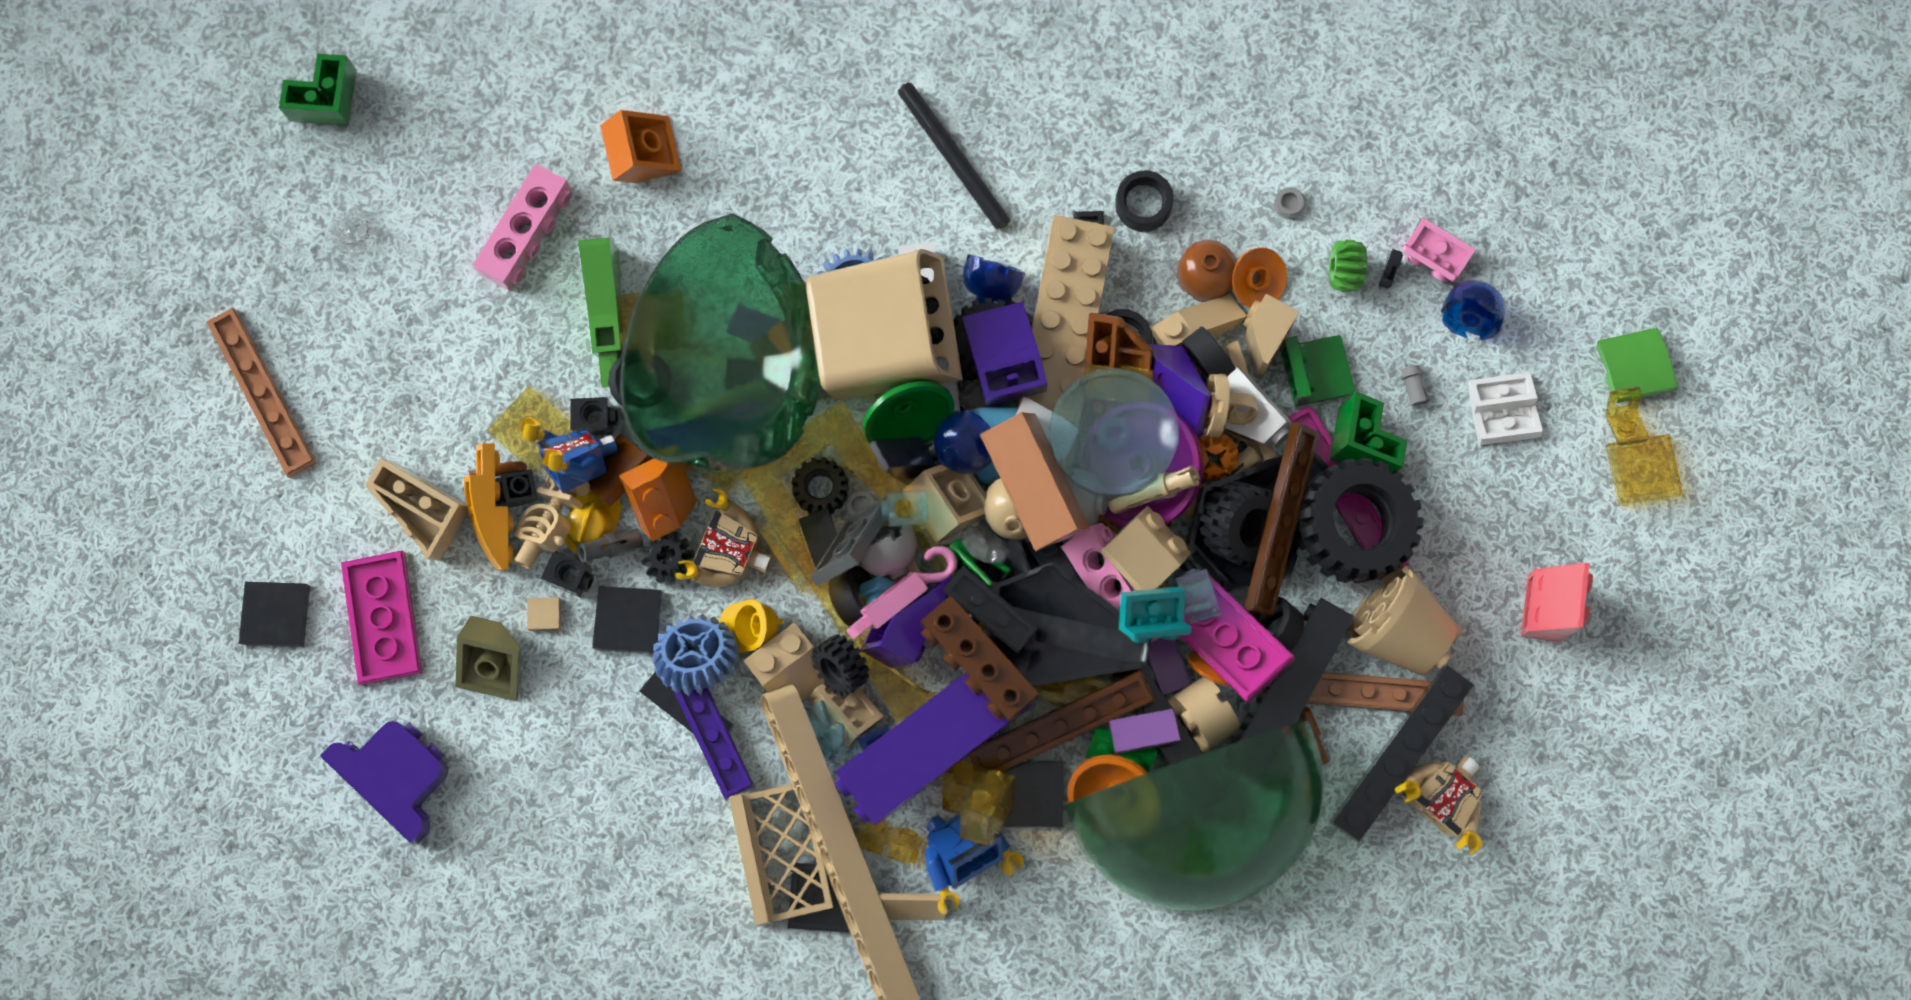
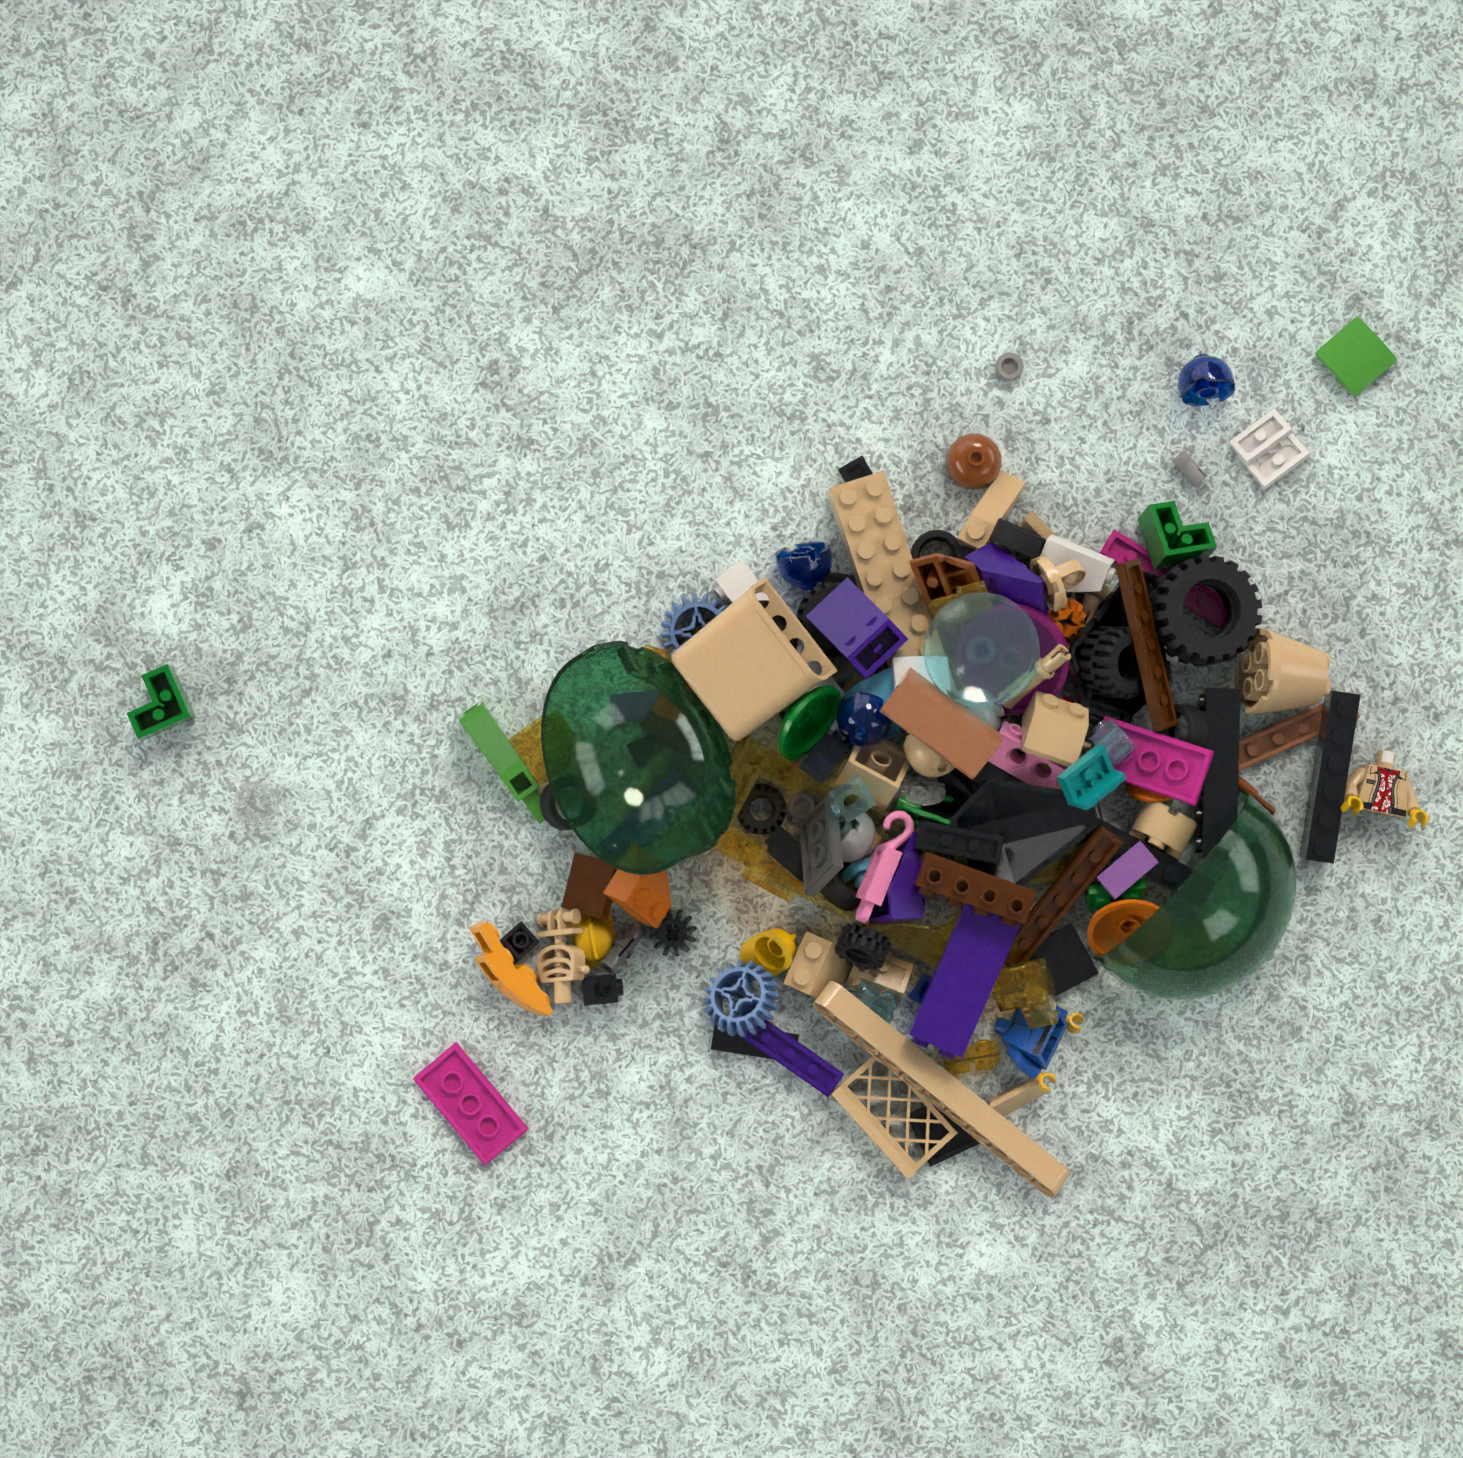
camera: 40 degrees left, 10 degrees up
nougat tile [206,307,317,478] -> none
black tile [238,581,310,647] -> none
dark purple brick [320,721,448,845] -> none
tan wedge [365,458,468,561] -> none
olive slope [455,615,521,701] -> none
dark orange piece [469,461,527,476] -> none
bright pink brick [472,163,572,291] -> none
clear yellow tile [487,386,572,472] -> none
torso [521,418,618,493] -> none
tan tile [527,597,561,631] -> none
black brick [570,397,618,435] -> none
black tile [592,586,662,654] -> none
orange slope [600,110,682,183] -> none
torso [675,488,773,588] -> none
black axle [897,82,1010,230] -> none
black tyre [1115,170,1174,232] -> none
medium lavender tile [1148,637,1192,696] -> none
orange dish [1232,247,1287,308] -> none
tan slope [1243,294,1299,380] -> none
green bracket [1280,335,1355,407] -> none
bright green gear [1328,239,1368,293] -> none
black tile [1378,249,1403,289] -> none
bright pink bracket [1402,217,1476,284] -> none
coral slope [1521,563,1593,642] -> none
clear yellow bracket [1605,387,1649,446] -> none
clear yellow tile [1605,434,1683,506] -> none

